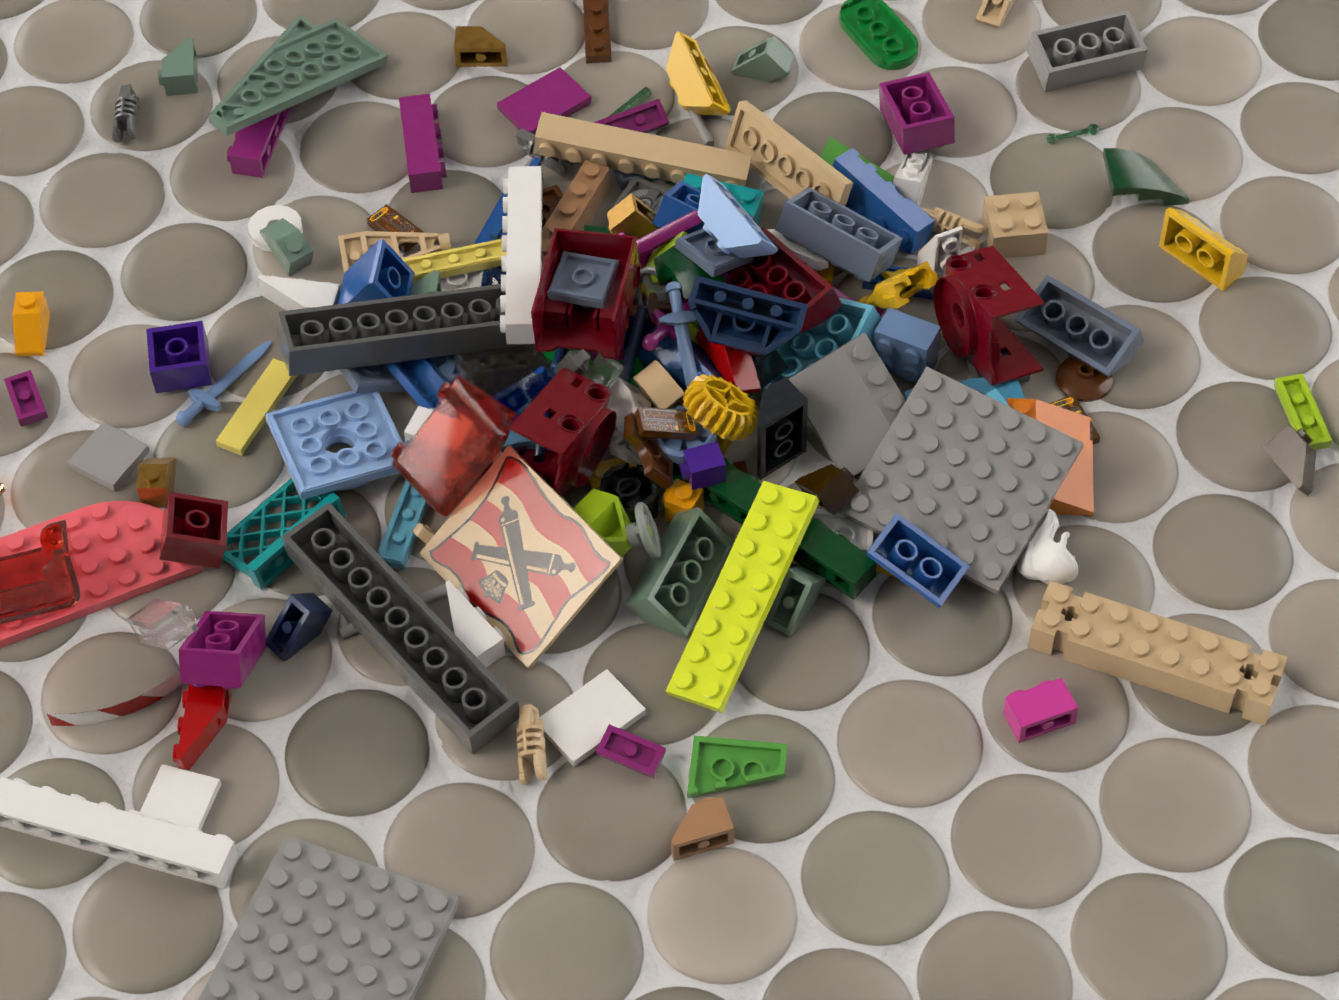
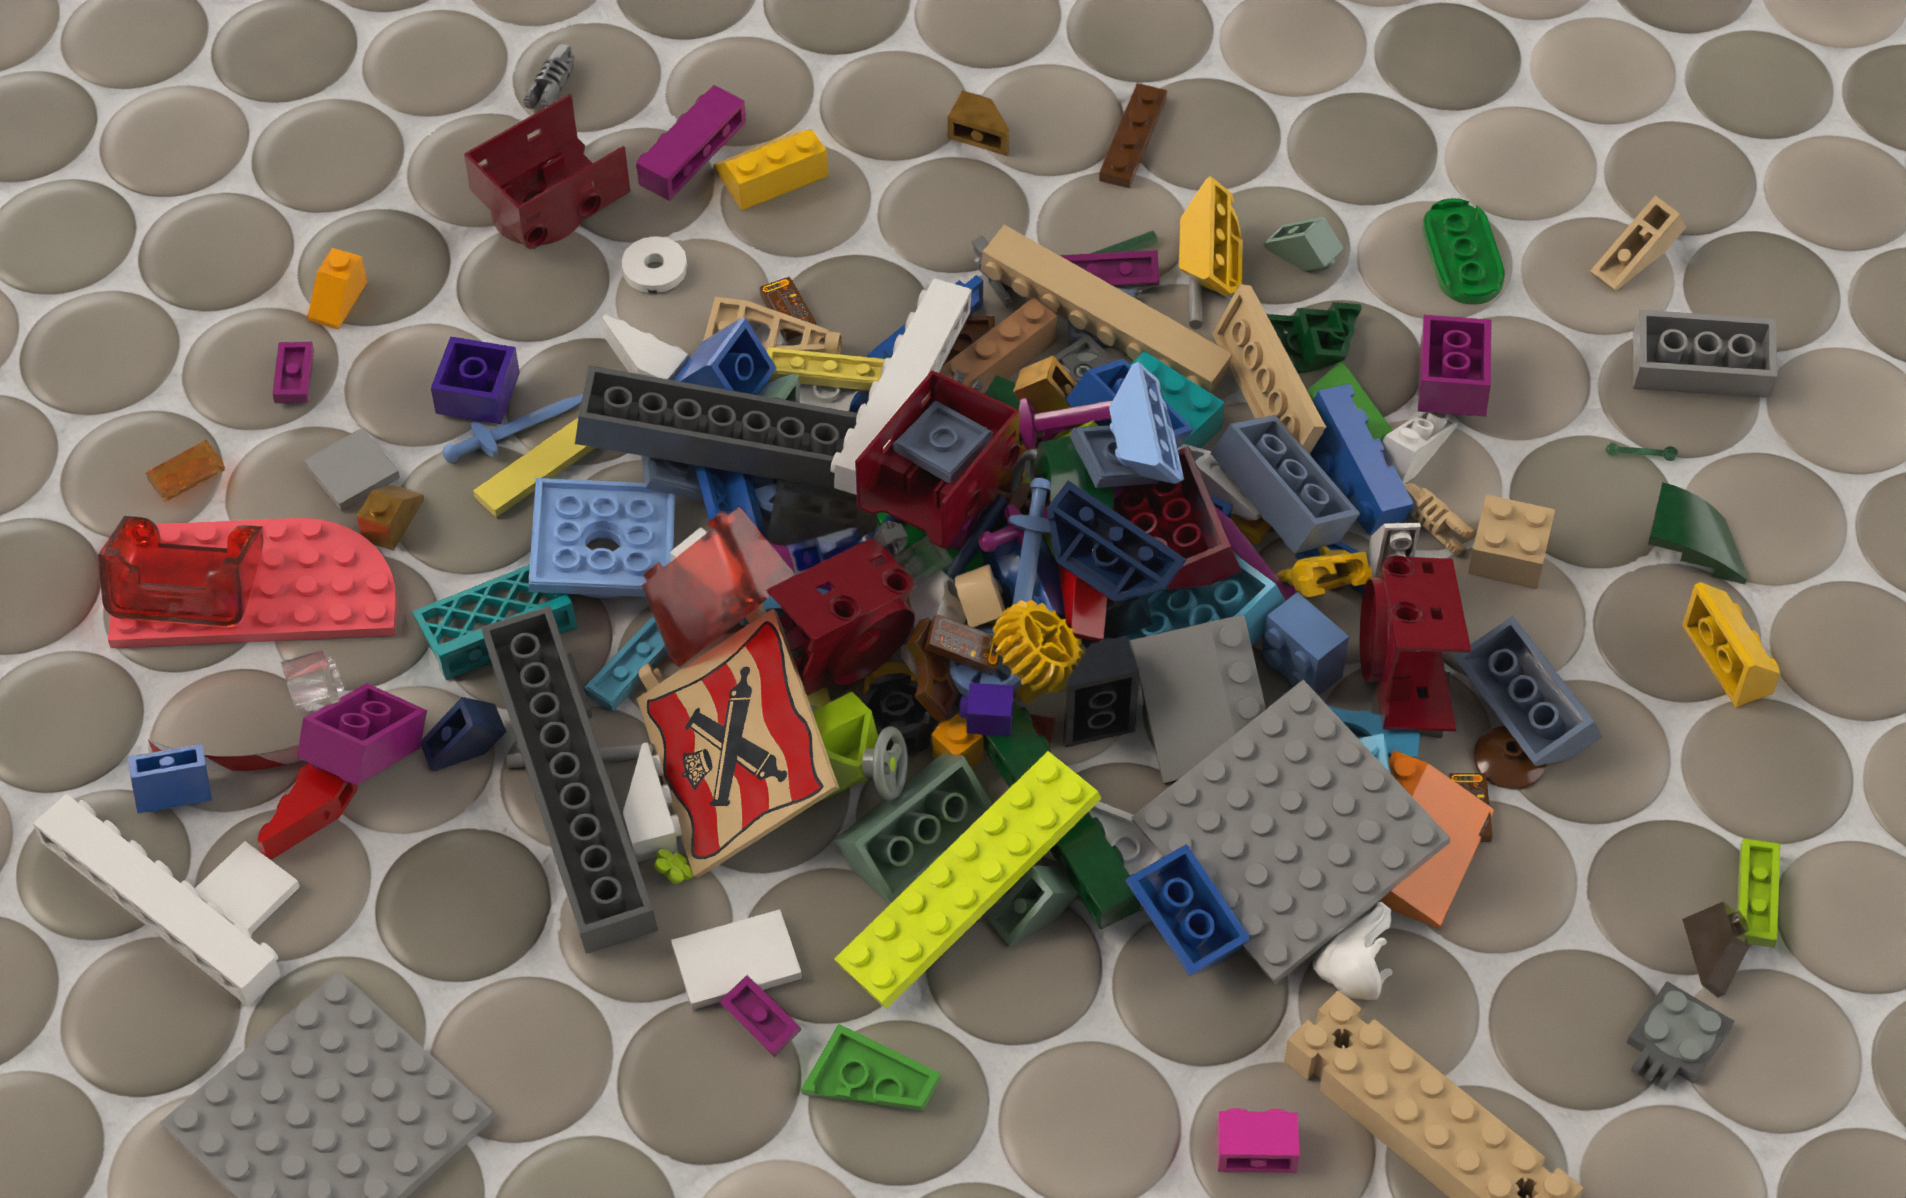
camera: 20 degrees right, 0 degrees up
sand green slope [158,38,198,96] -> none
dark red brick [160,492,228,569] -> none
sand green wing [209,15,388,136] -> none
sand green slope [259,218,313,276] -> none
magenta brick [399,94,447,193] -> none
magenta tile [497,67,592,135] -> none
tan hinge [516,704,547,785] -> none
medium nougat slope [671,796,734,861] -> none
dark brown slope [795,464,859,515] -> none
none -> blue brick [128,744,212,813]
none -> dark red piece [464,94,630,249]
none -> lime plant [654,849,693,884]
none -> yellow slope [713,129,828,211]
none -> dark green slope [1267,302,1362,374]
none -> piece [1627,981,1734,1091]

